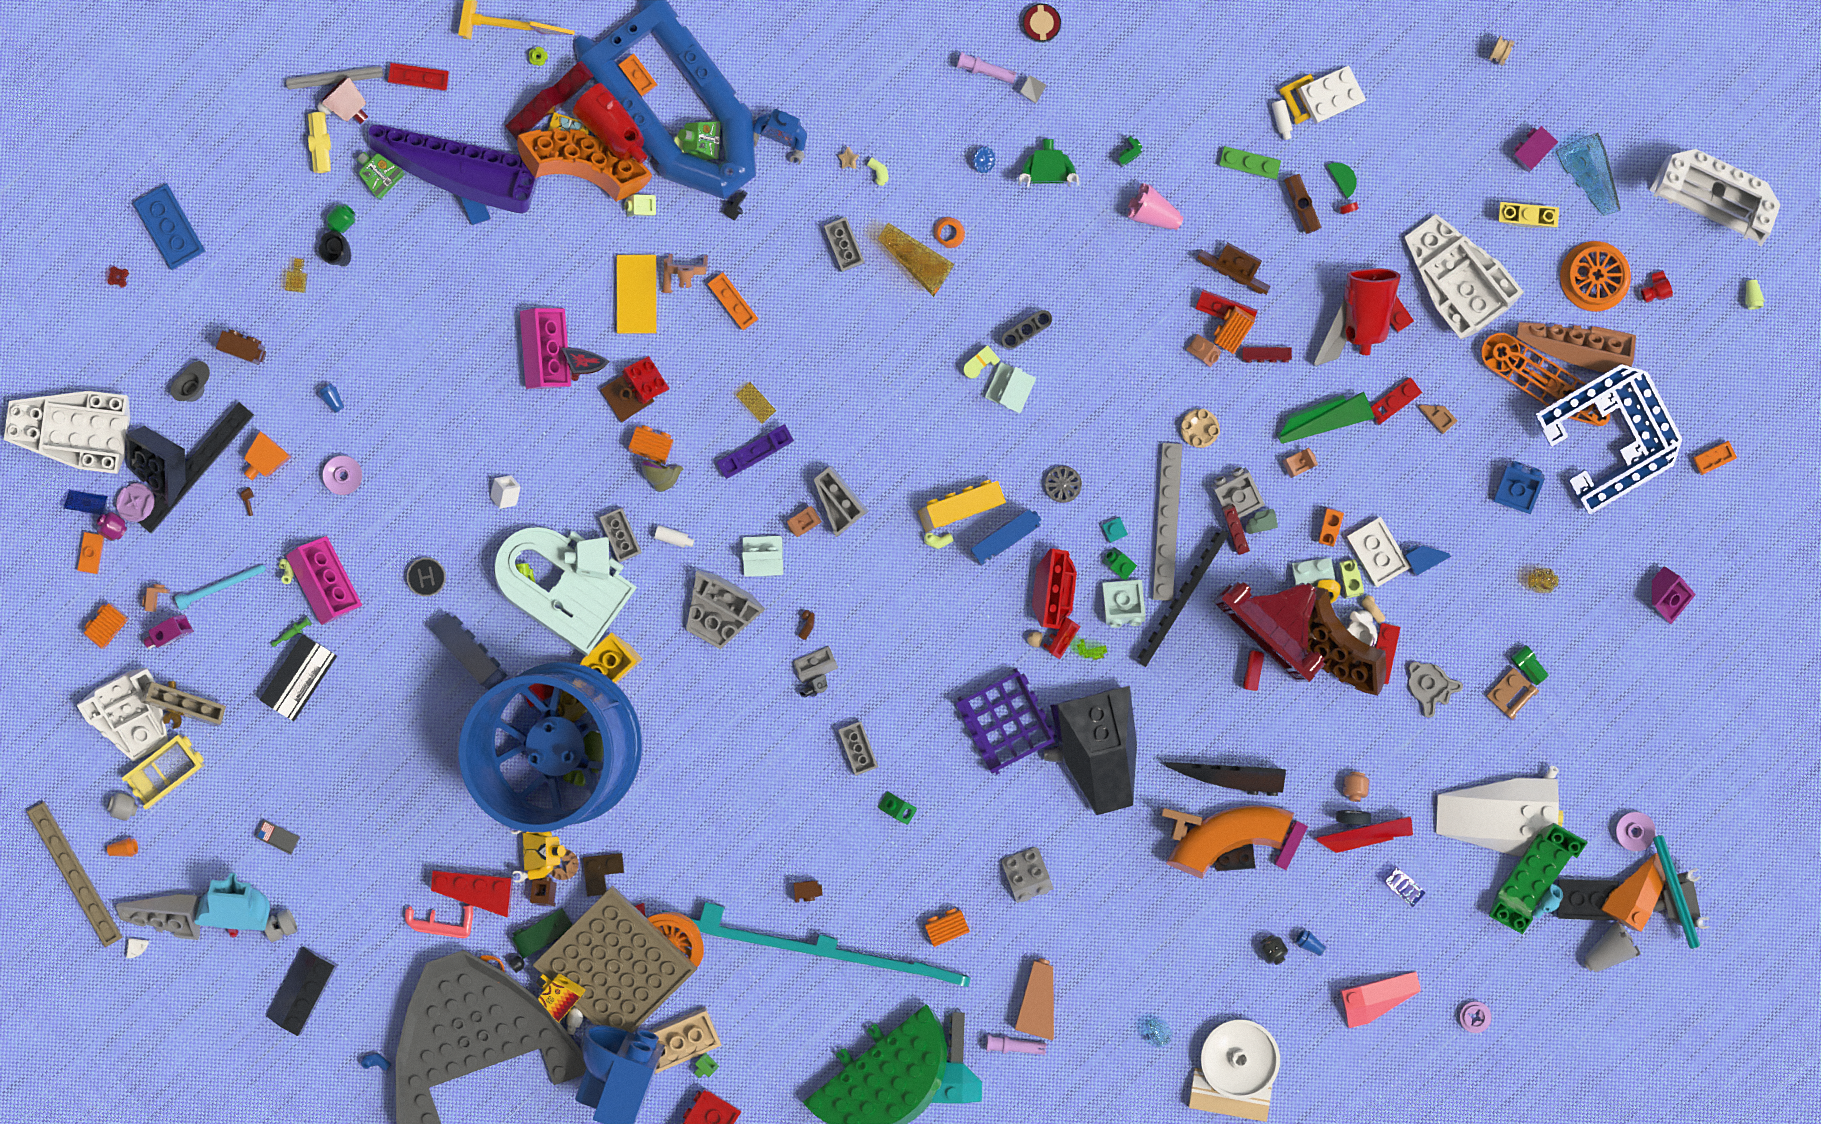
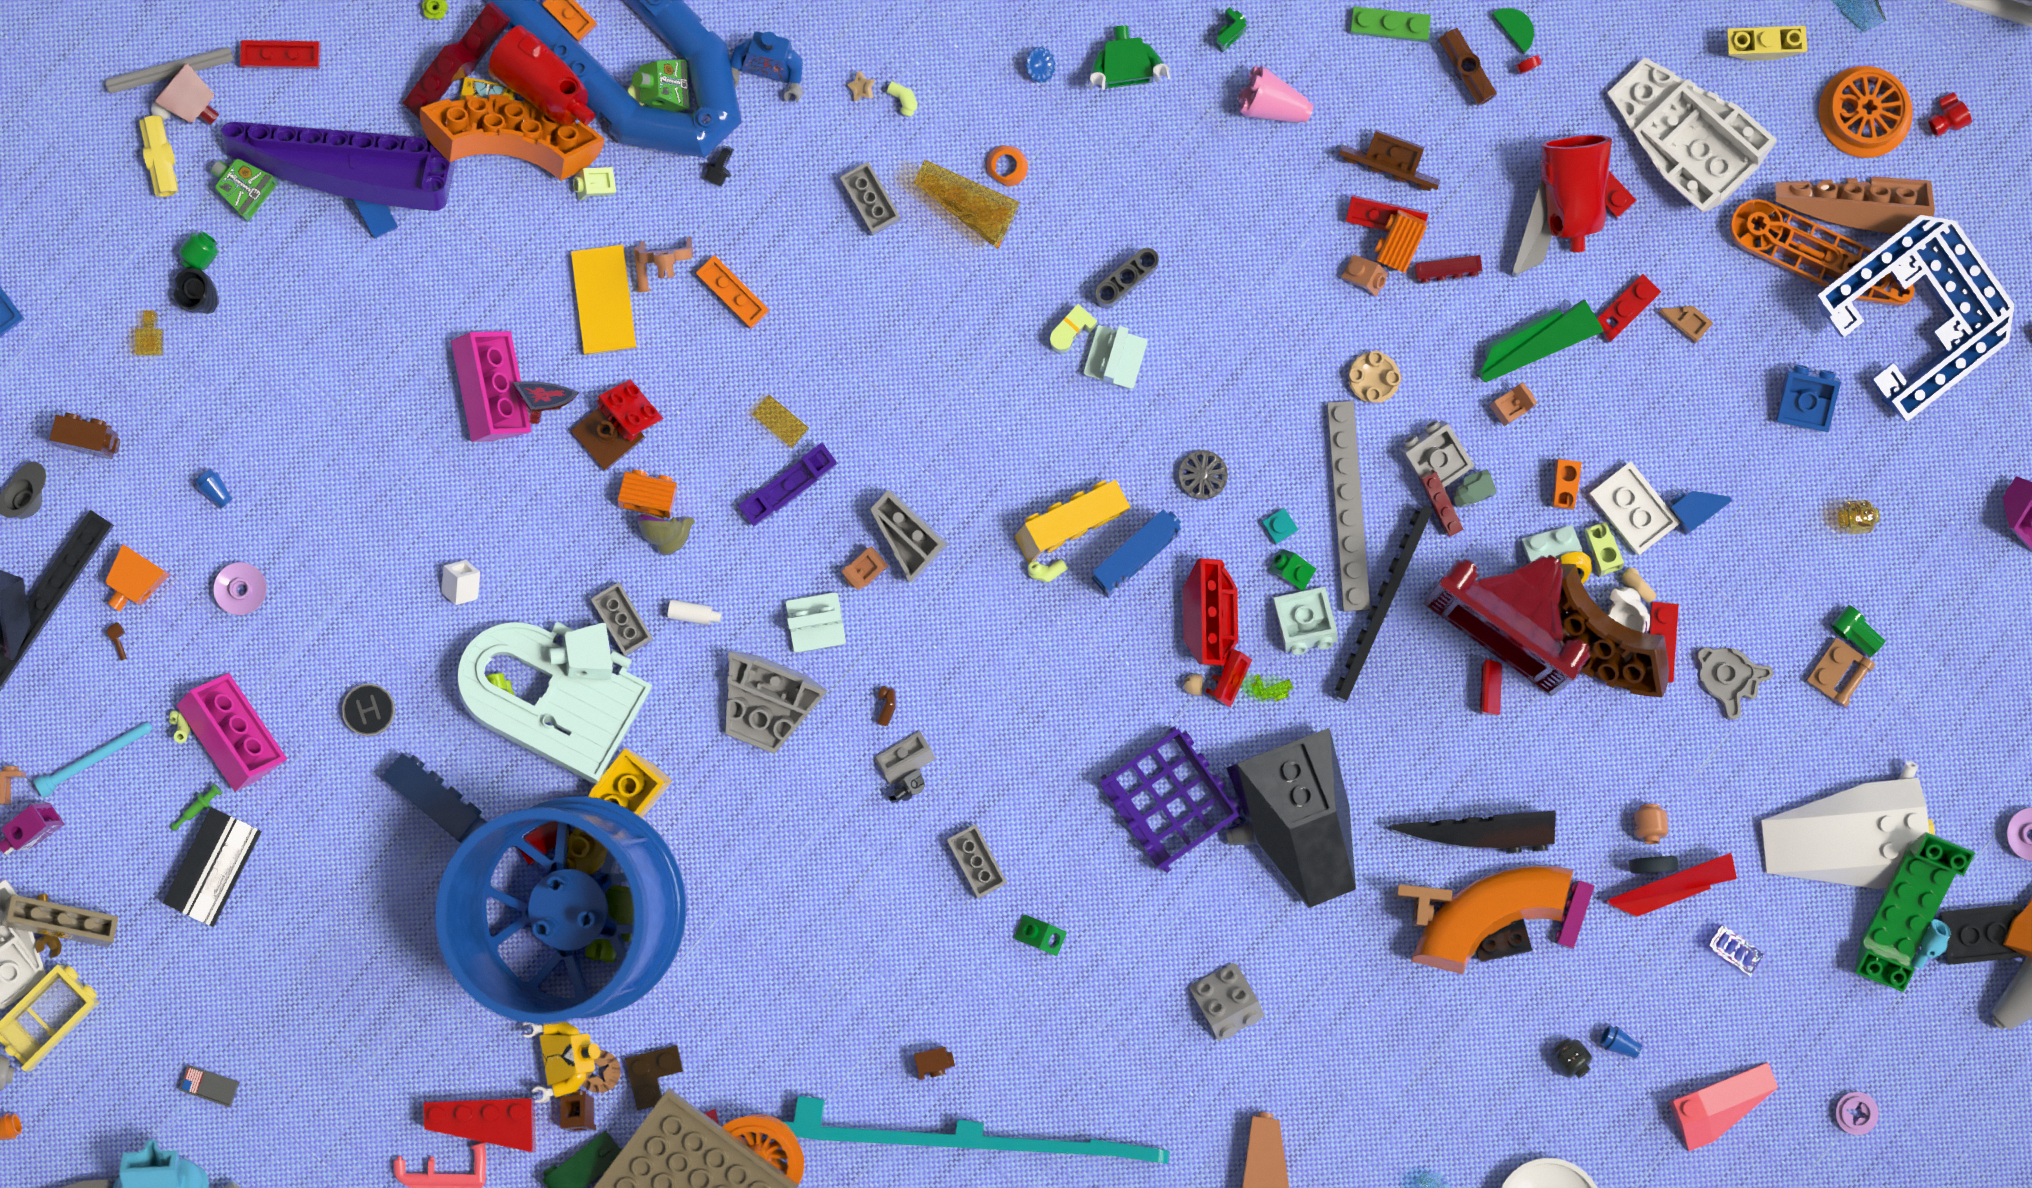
camera: 10 degrees left, 5 degrees down
orange brick [925,908,970,947] -> none

